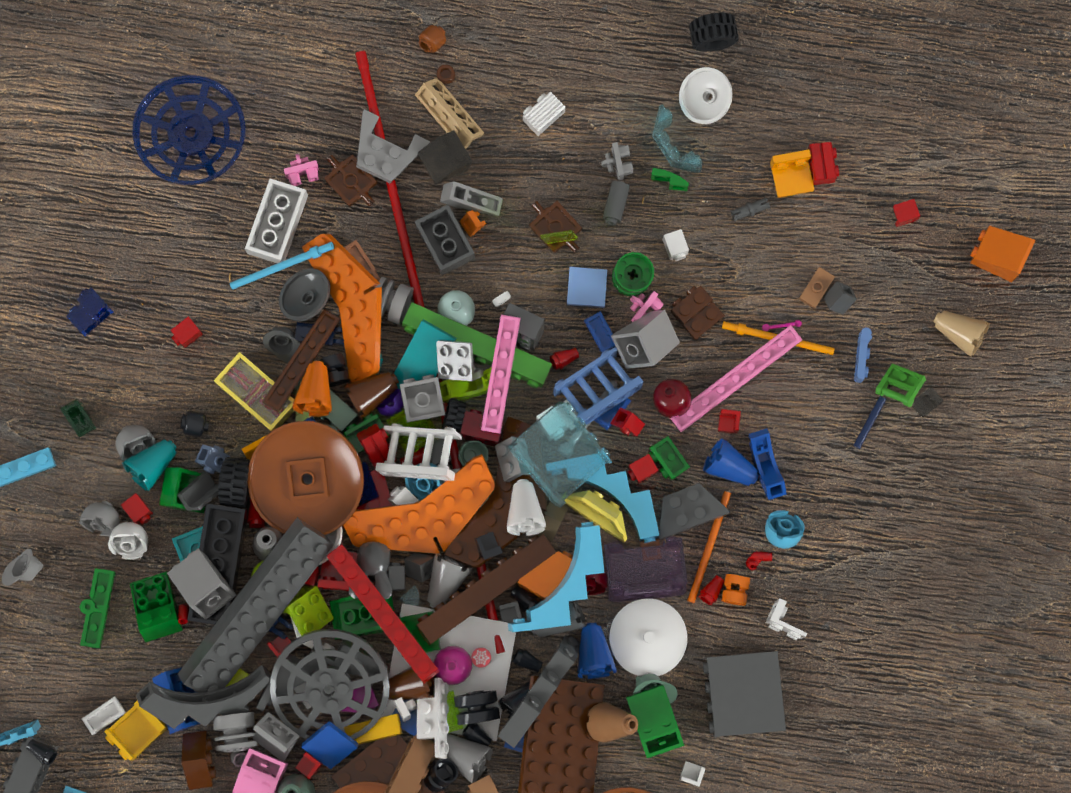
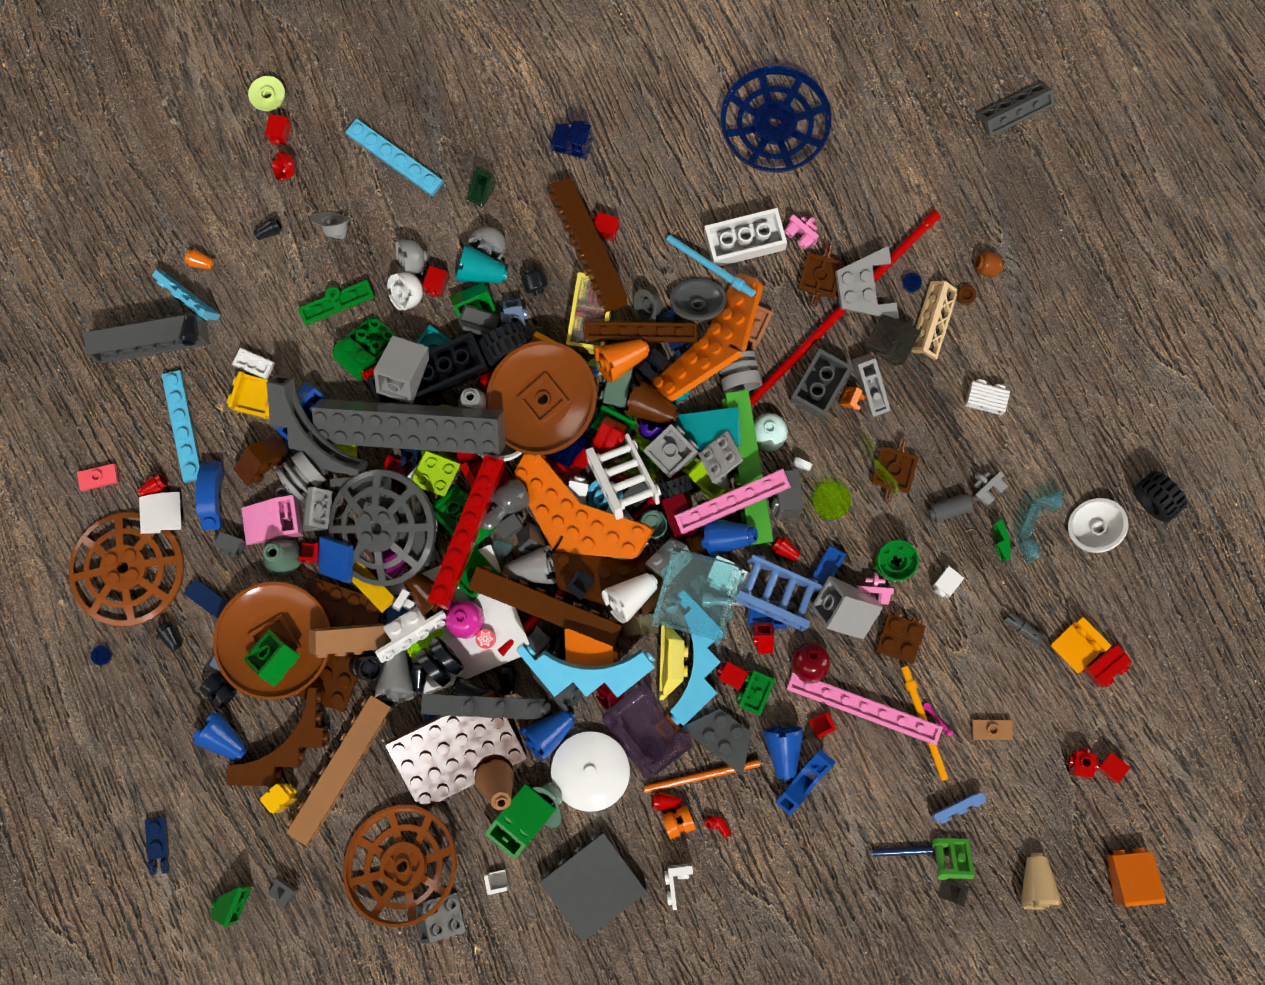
camera: 65 degrees right, 0 degrees up
light blue tile [567,267,607,308] -> none
medium azure cylinder [765,510,805,549] -> none
dark grey panel [823,281,857,314] -> none
none -> reddish brown brick [548,177,627,313]
none -> blue cone [701,519,758,556]
none -> clear neon green tile [812,482,851,520]
none -> clear blue tile [902,273,922,293]
none -> red brick [1068,748,1099,778]

